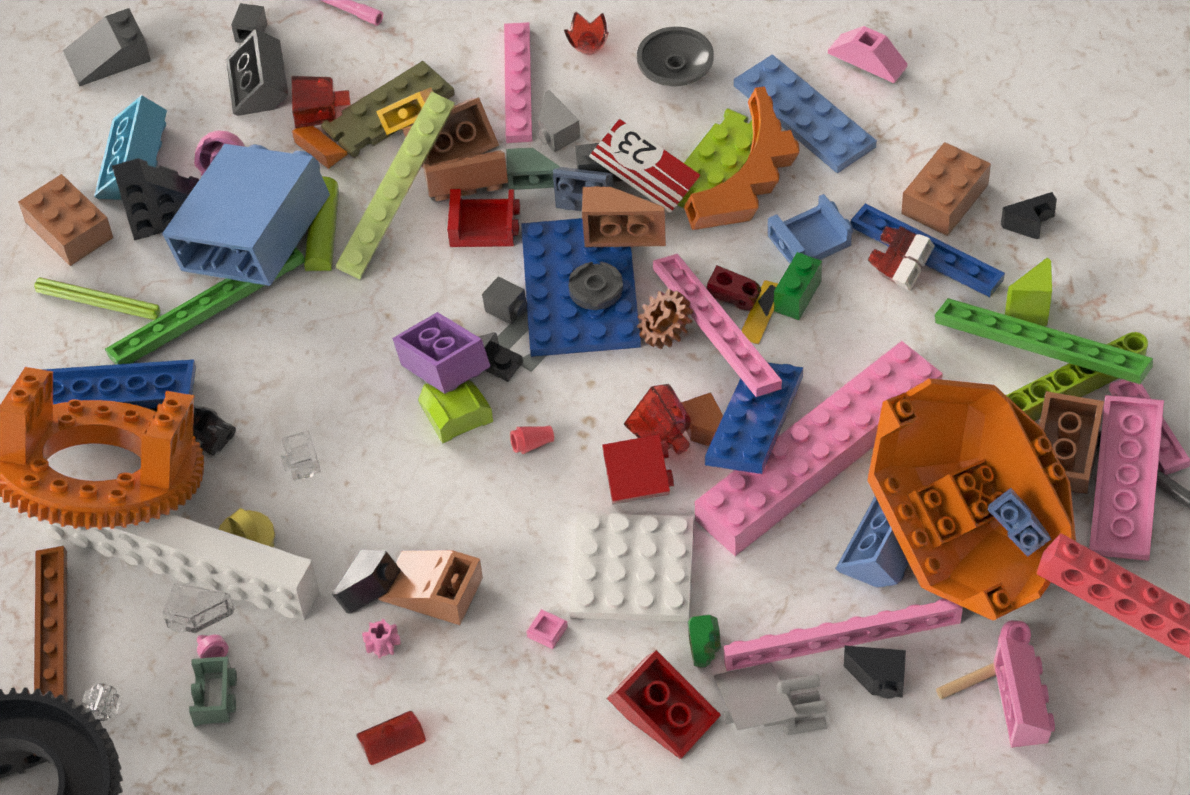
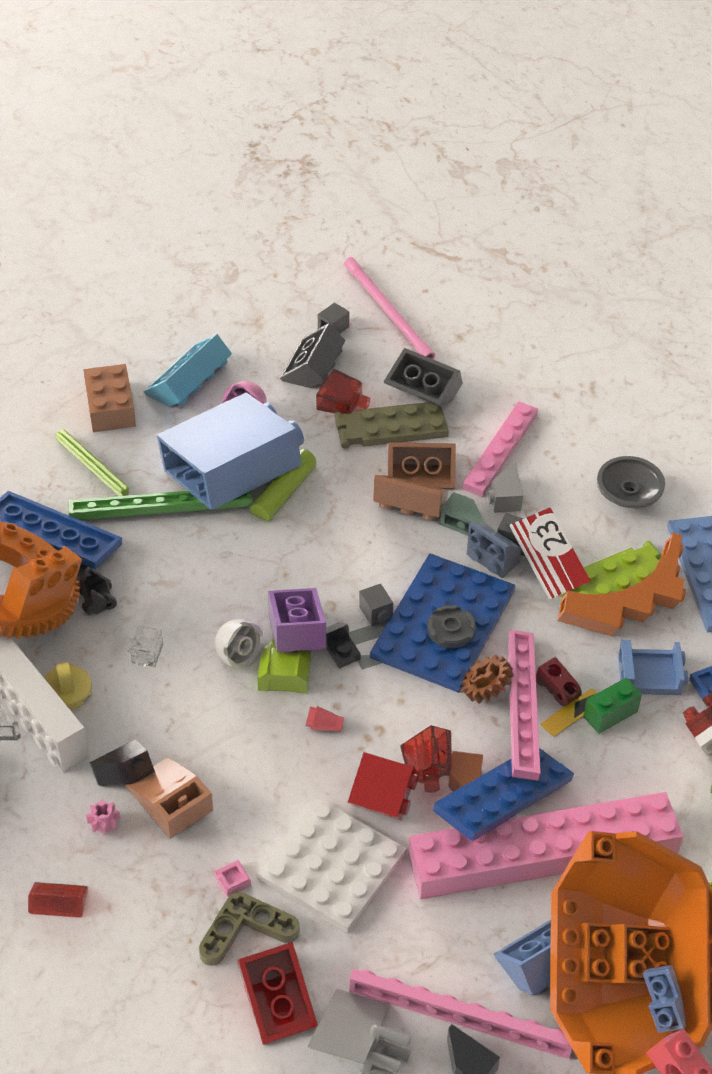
camera: 25 degrees right, 5 degrees down
dark grey slope [63,8,151,87] -> none
black brick [112,158,199,241] -> none
orange slope [292,126,348,169] -> none
yellowish green plate [336,91,455,280] -> none
yellow slope [376,87,433,135] -> none
red panel [447,189,520,247] -> none
clear red piece [564,12,609,55] -> none
nougat slope [582,186,666,247] -> none
green rock [688,615,721,668] -> none
none -> olive beam [199,892,300,966]
none -> white cylinder [214,619,263,669]
none -> dark grey slope [384,348,463,407]

